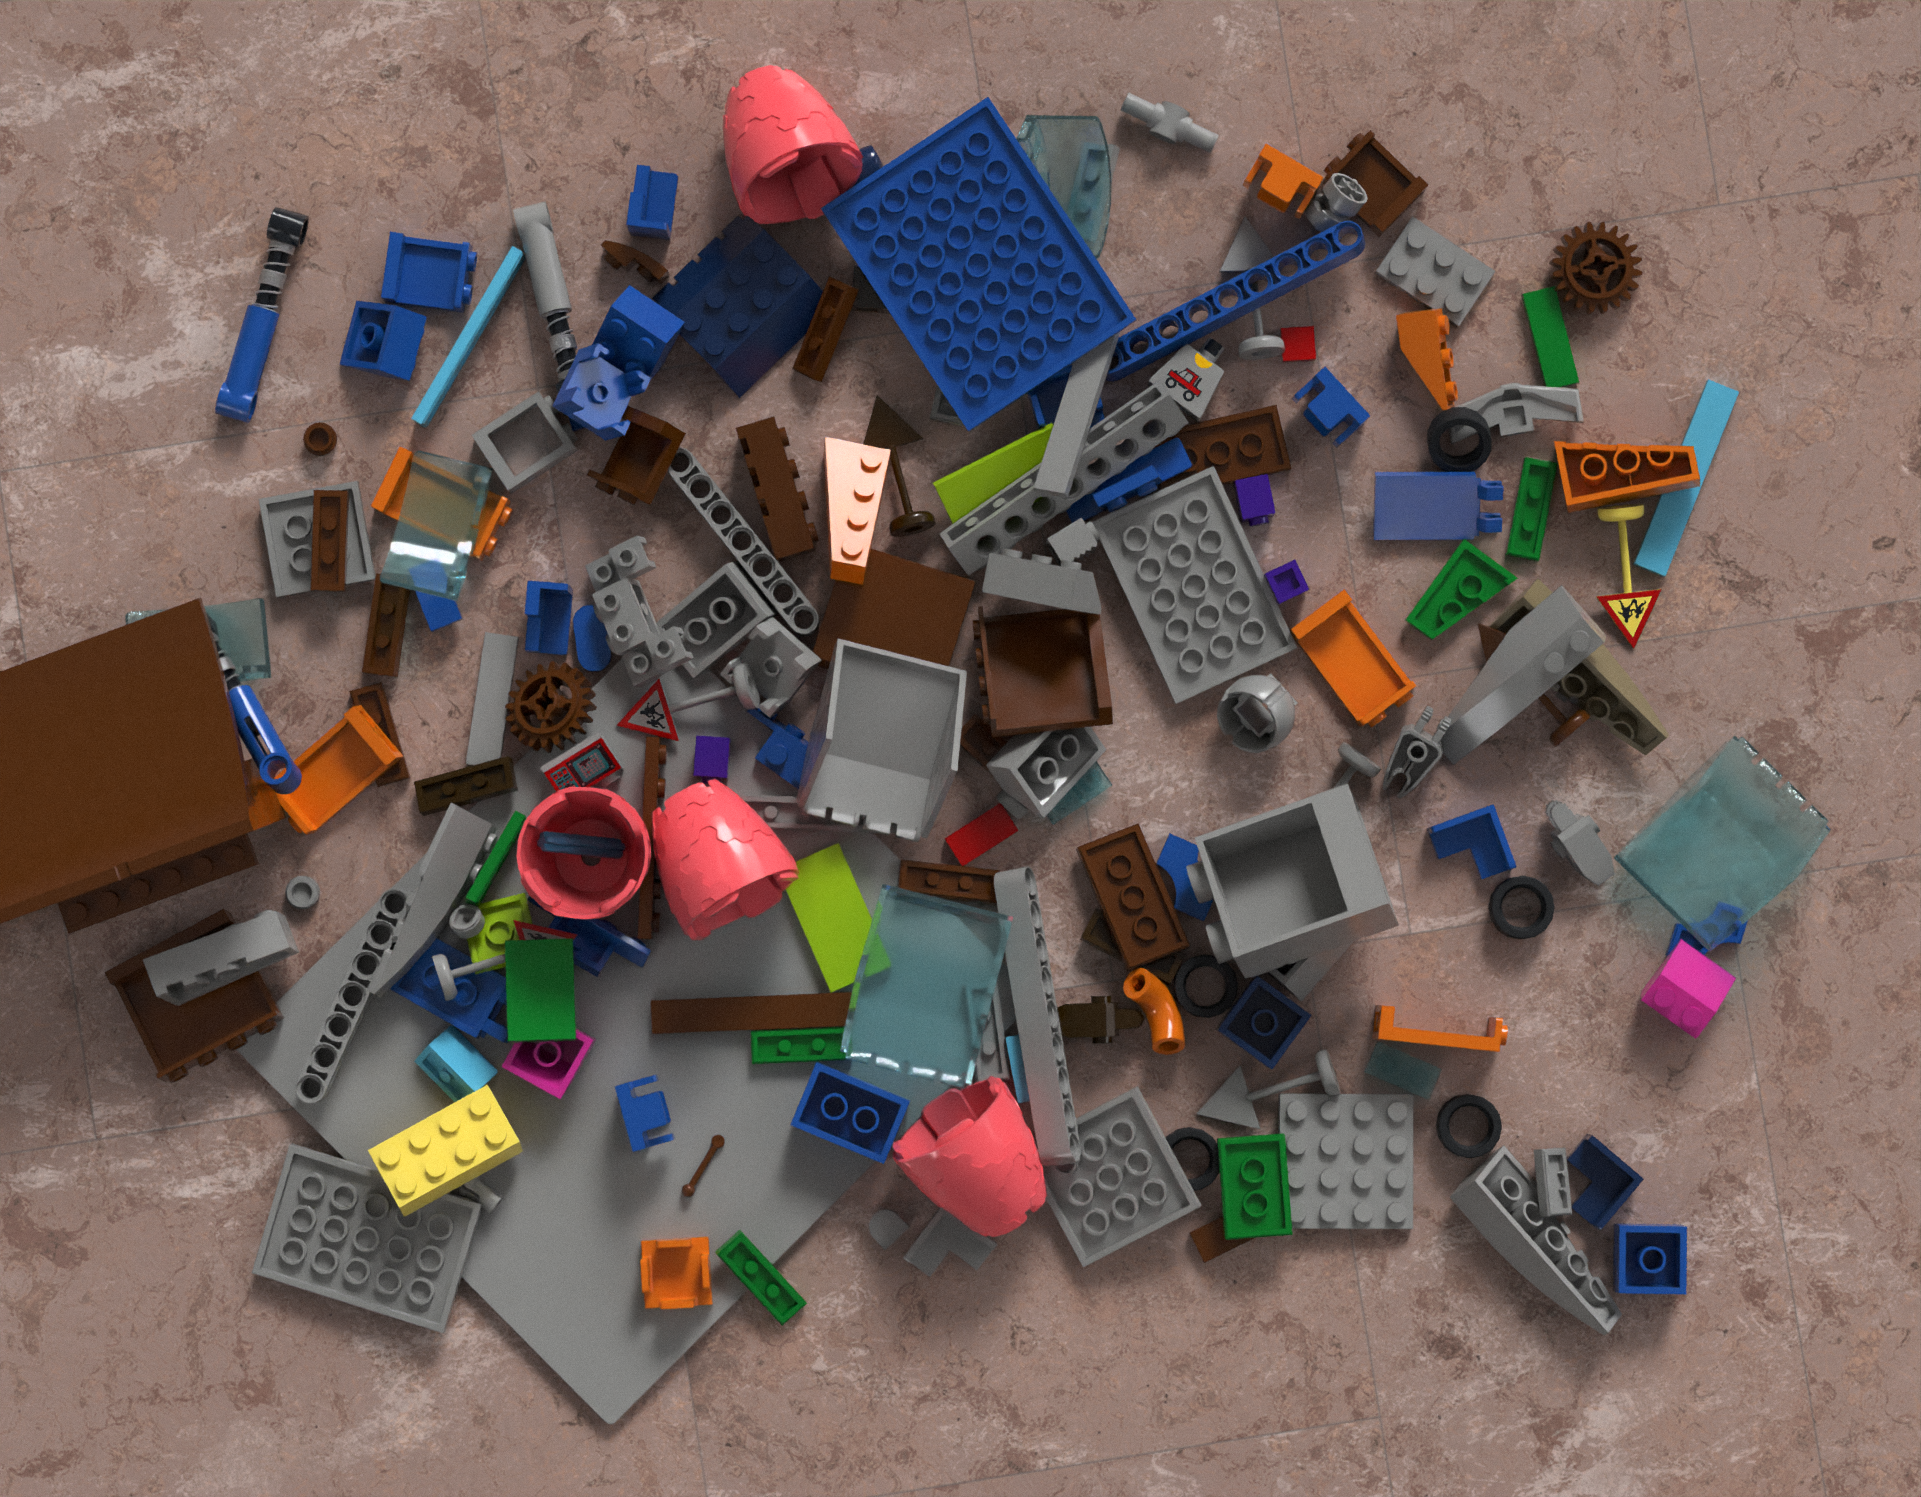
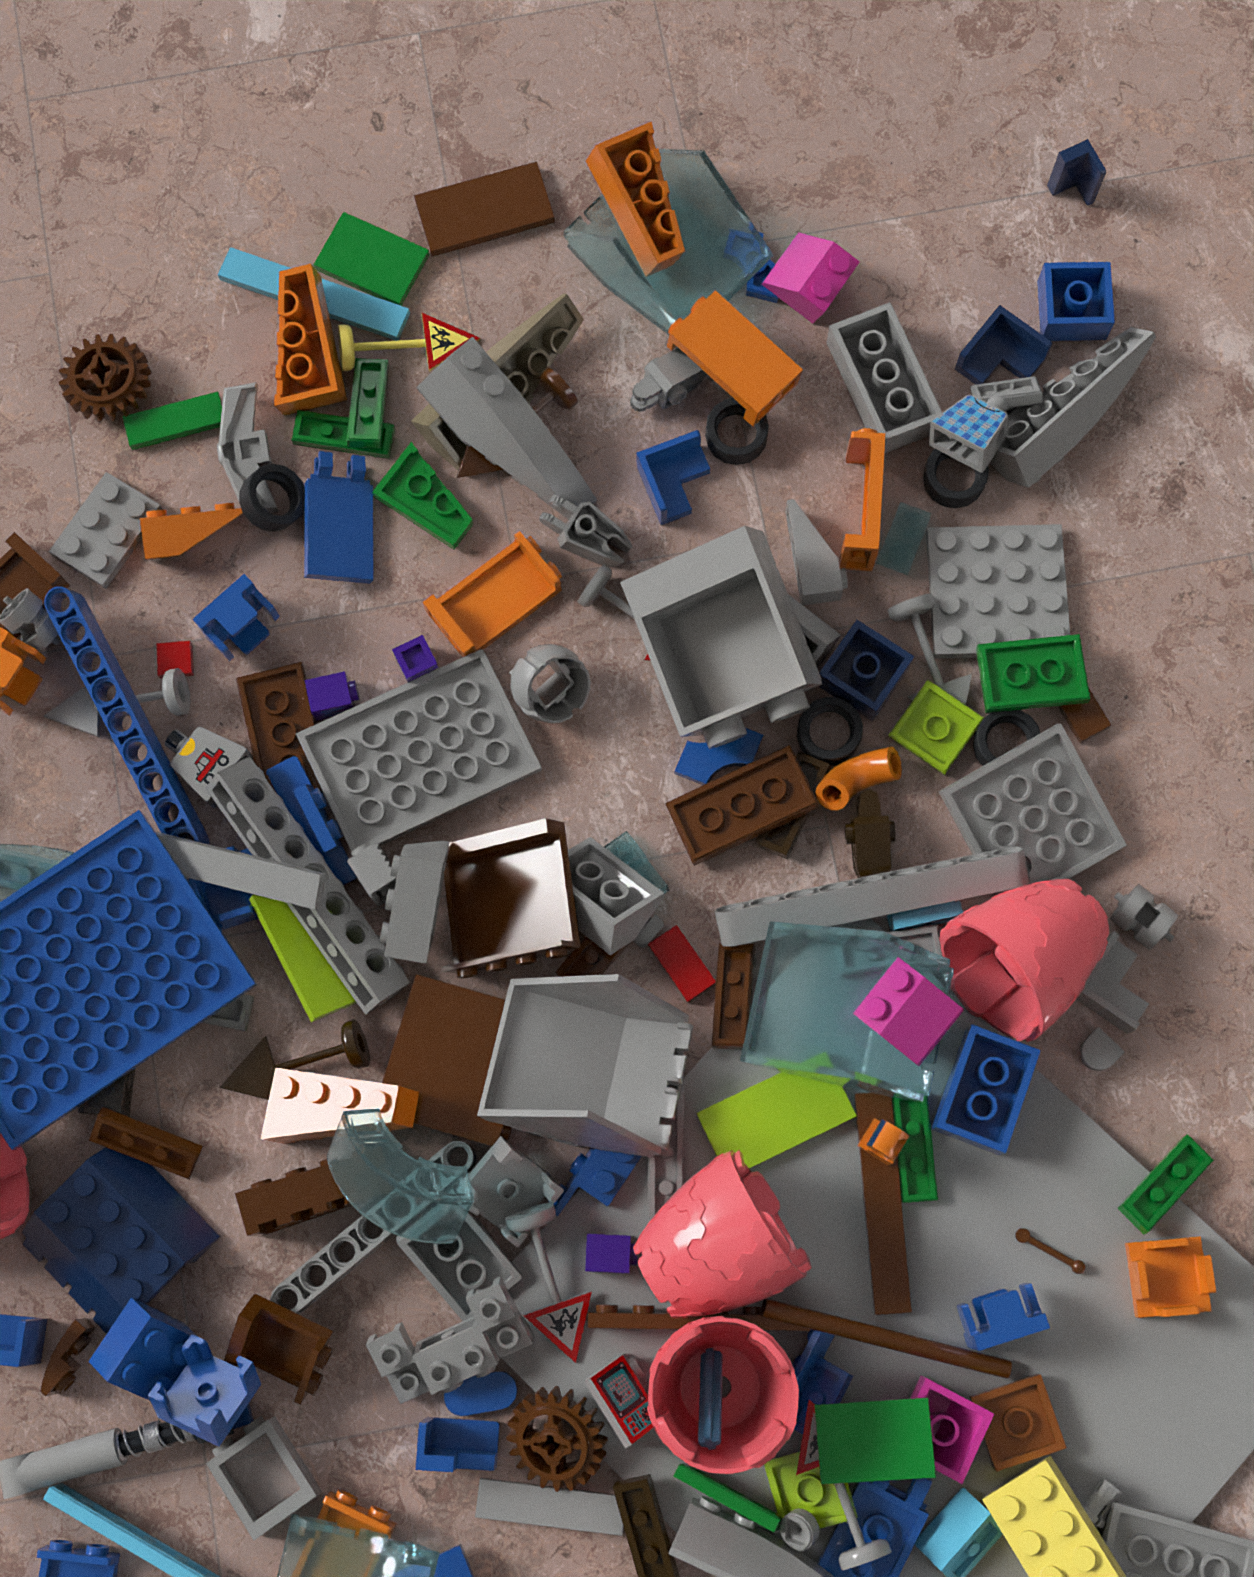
camera: 85 degrees left, 10 degrees down
none -> green tile [313,212,430,306]
none -> clear light blue panel [327,1108,474,1244]
none -> green tile [347,358,389,448]
none -> reddish brown tile [414,161,555,257]
none -> orange wedge [586,122,685,277]
none -> orange panel [667,290,803,426]
none -> reddish brown piece [761,1298,1012,1379]
none -> light grey slope [785,499,848,605]
none -> light grey brick [826,302,942,454]
none -> dark pink slope [853,957,964,1066]
none -> orange leg [857,1118,910,1165]
none -> lime tile [888,680,984,775]
none -> torso [929,395,1008,473]
none -> dark orange plate [969,1373,1067,1472]
none -> dark blue panel [1047,139,1106,206]
none -> light grey wheel [1110,884,1179,950]

